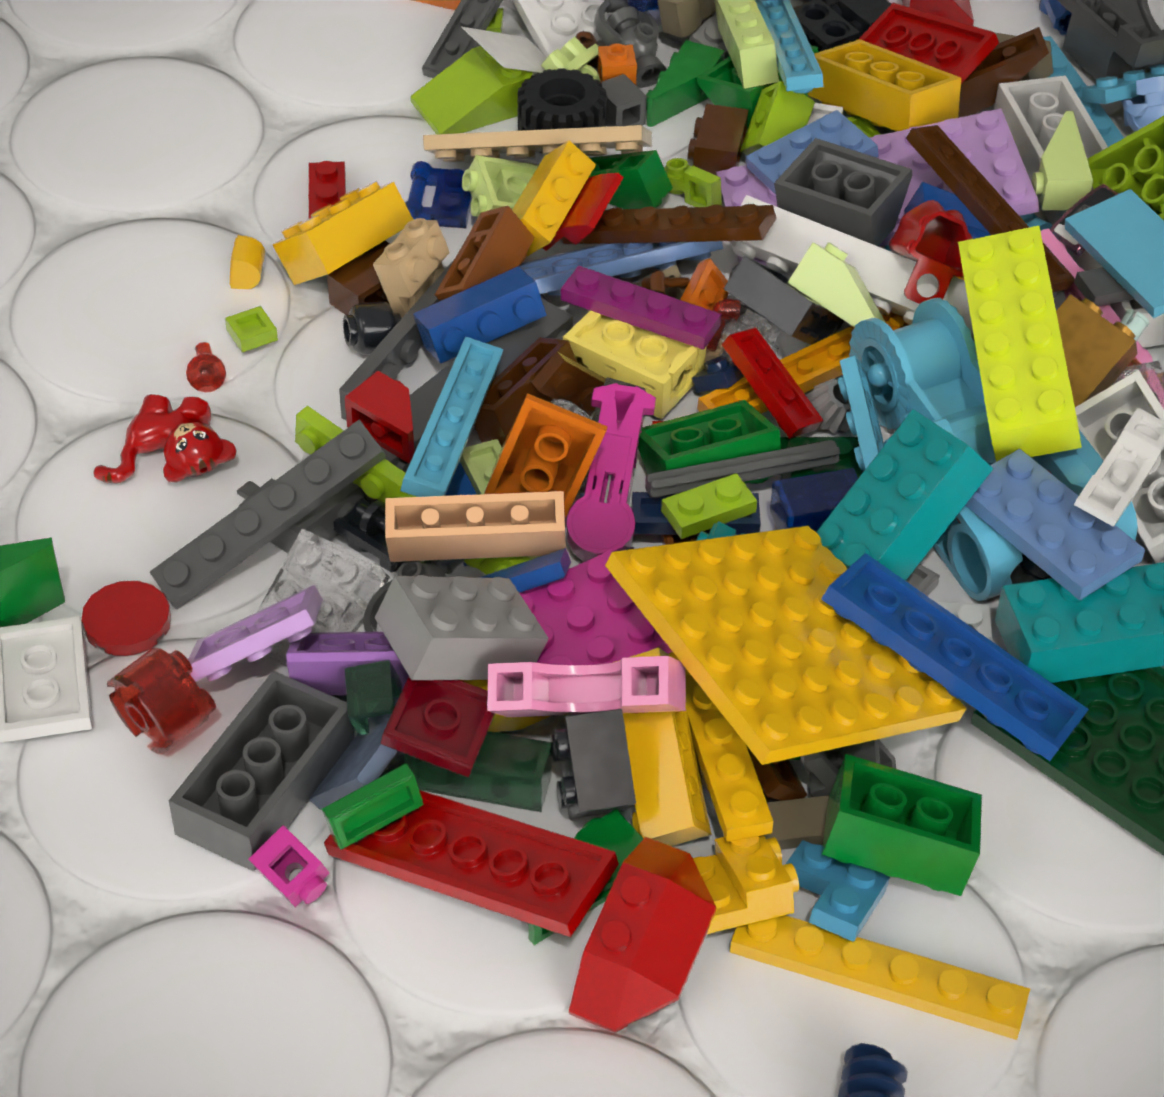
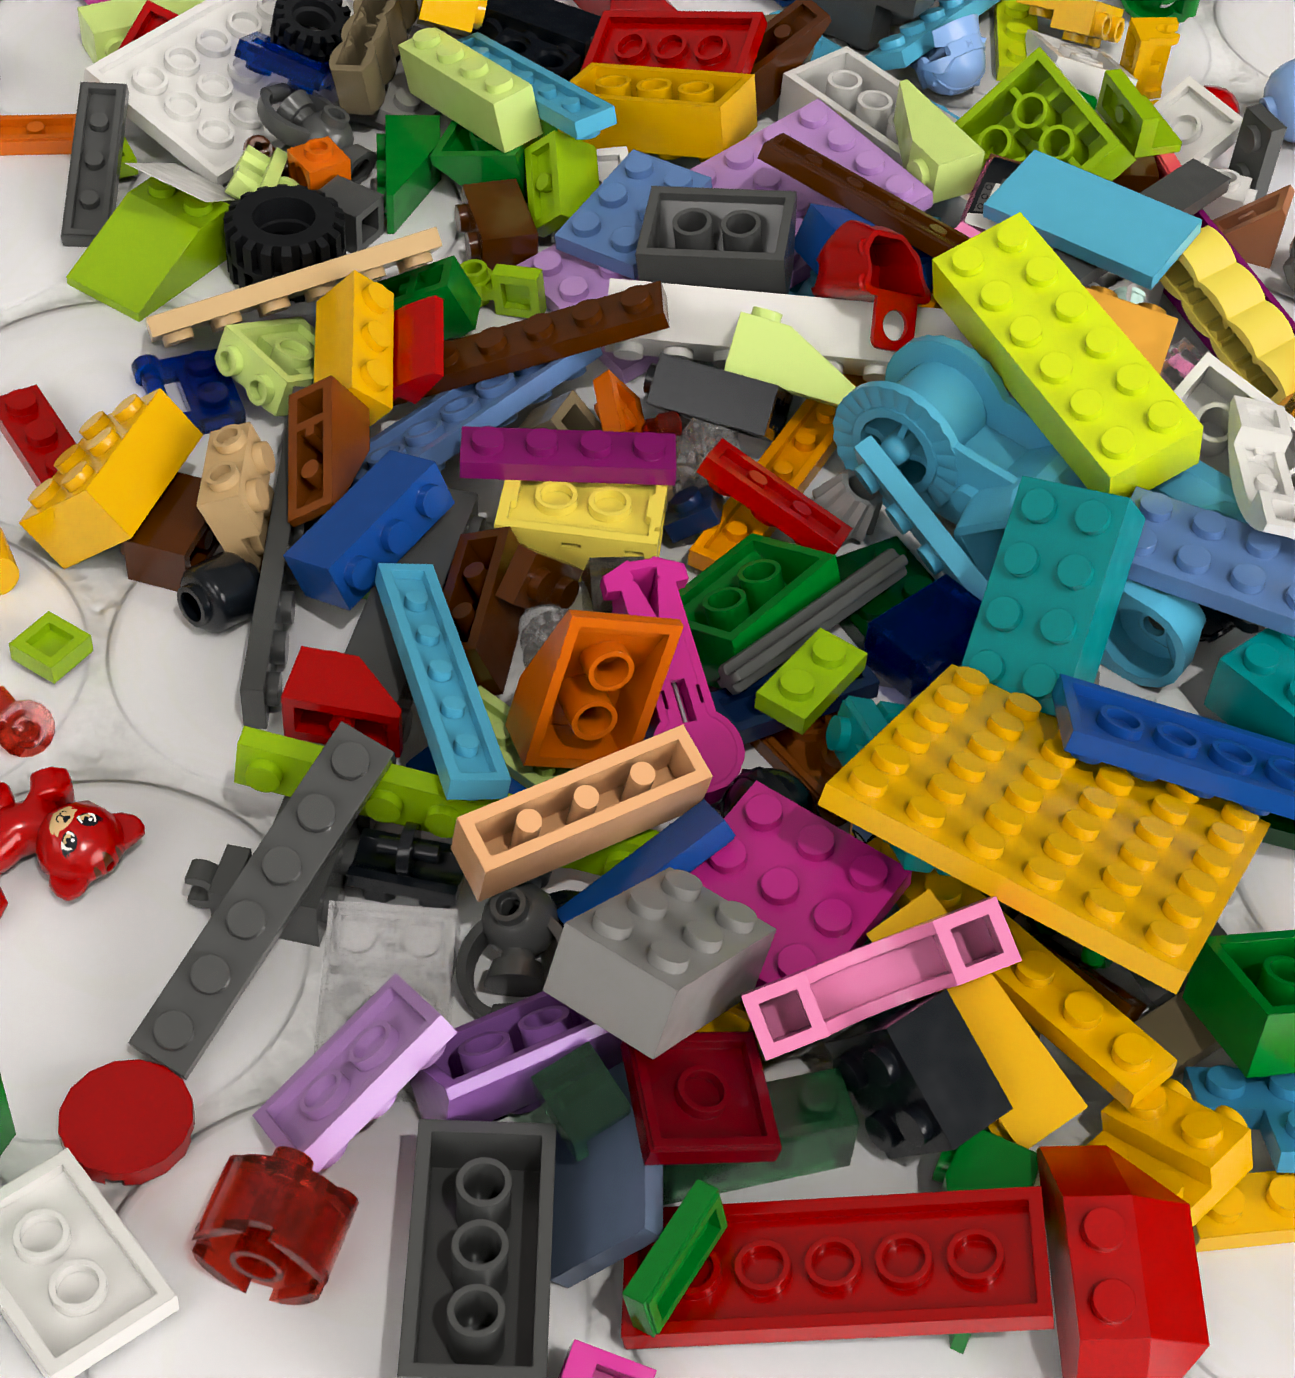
camera: 30 degrees left, 0 degrees up
reddish brown hand [641,271,690,294] -> none

